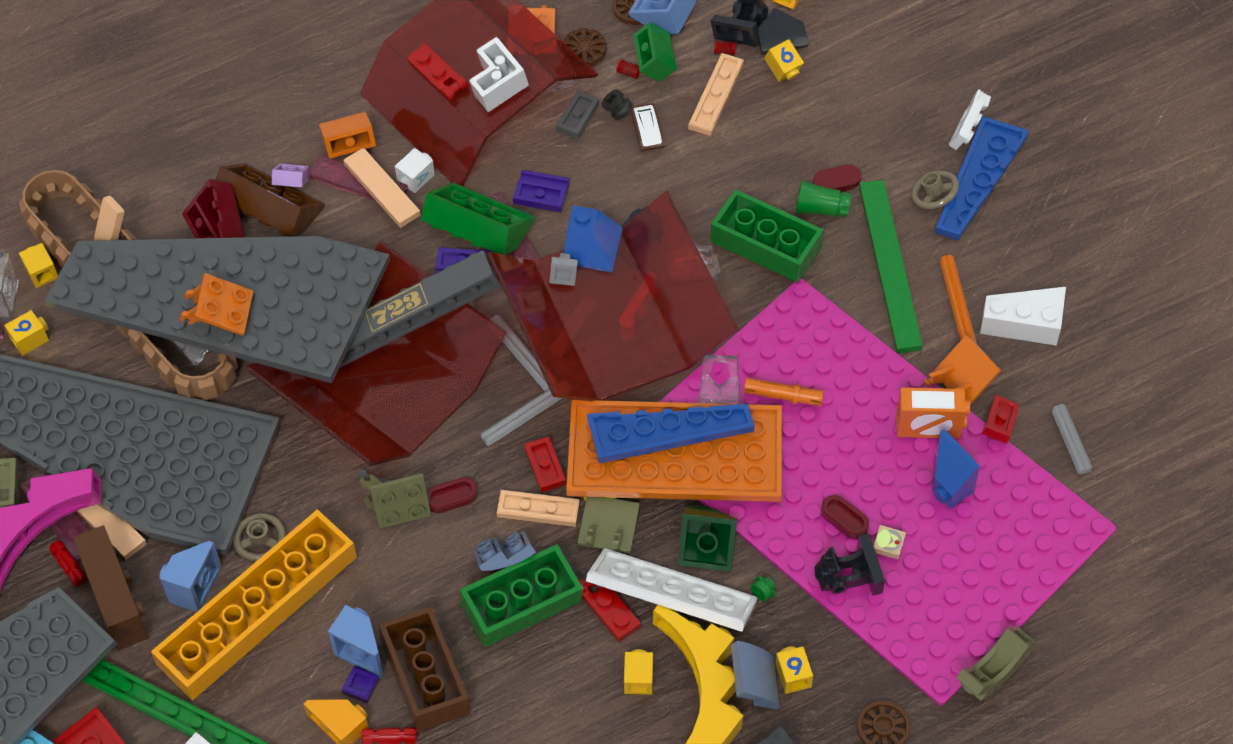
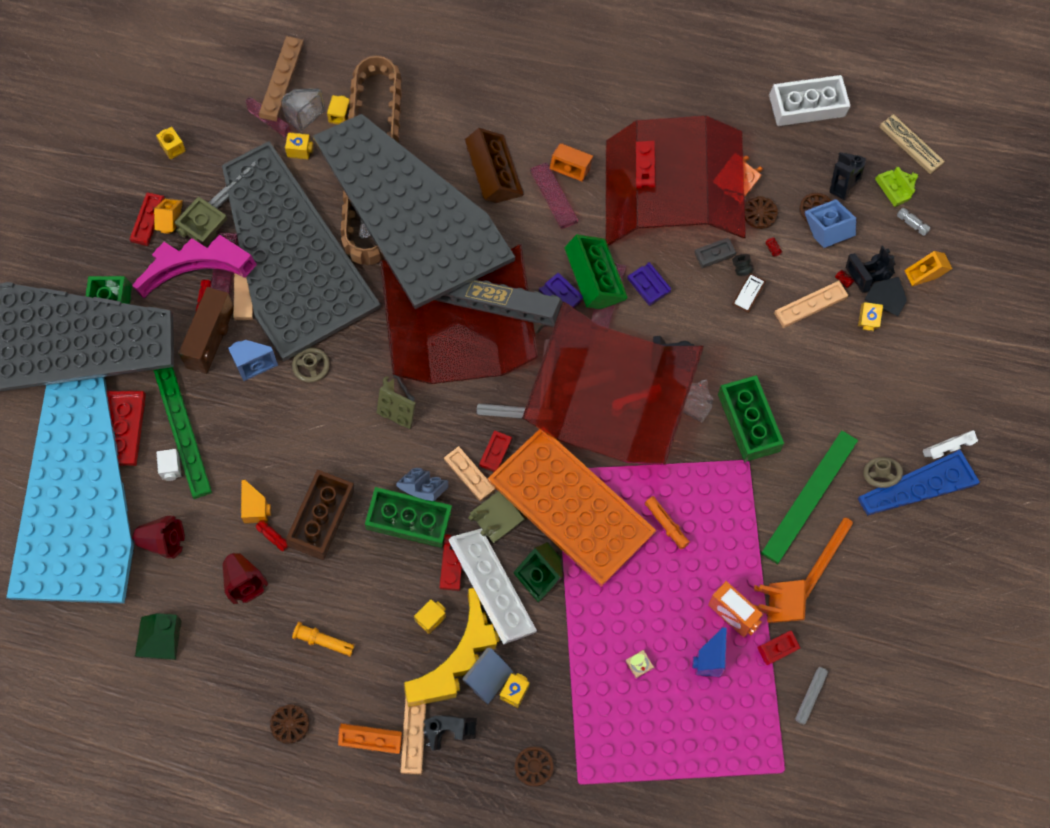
camera: 40 degrees right, 10 degrees up
light nougat tile [93,196,125,241] -> none
light orange brick [151,509,357,701] -> none
orange plate [180,273,253,336] -> none
dark red wedge [182,179,244,238] -> none
lavender piece [272,163,309,187] -> none
medium blue slope [328,605,384,679] -> none
dark purple tile [341,666,380,703] -> none
light nougat tile [343,148,421,228] -> none
white brick [395,148,435,193] -> none
dark red tile [427,477,478,513] -> none
white brick [469,37,529,112] -> none
light grey tile [549,253,578,286] -> none
blue slope [564,205,623,273] -> none
blue wing [587,404,754,464] -> none
green brick [633,22,677,82] -> none
clear piece [698,355,740,404] -> none
green plate [750,576,776,602] -> none
green plant [795,180,851,217] -> none
dark red tile [813,165,861,192] -> none
black tile [814,534,885,596] -> none
dark red tile [821,495,869,540] -> none
olive arch [956,625,1038,701] -> none
white wedge [980,287,1066,346] -> none

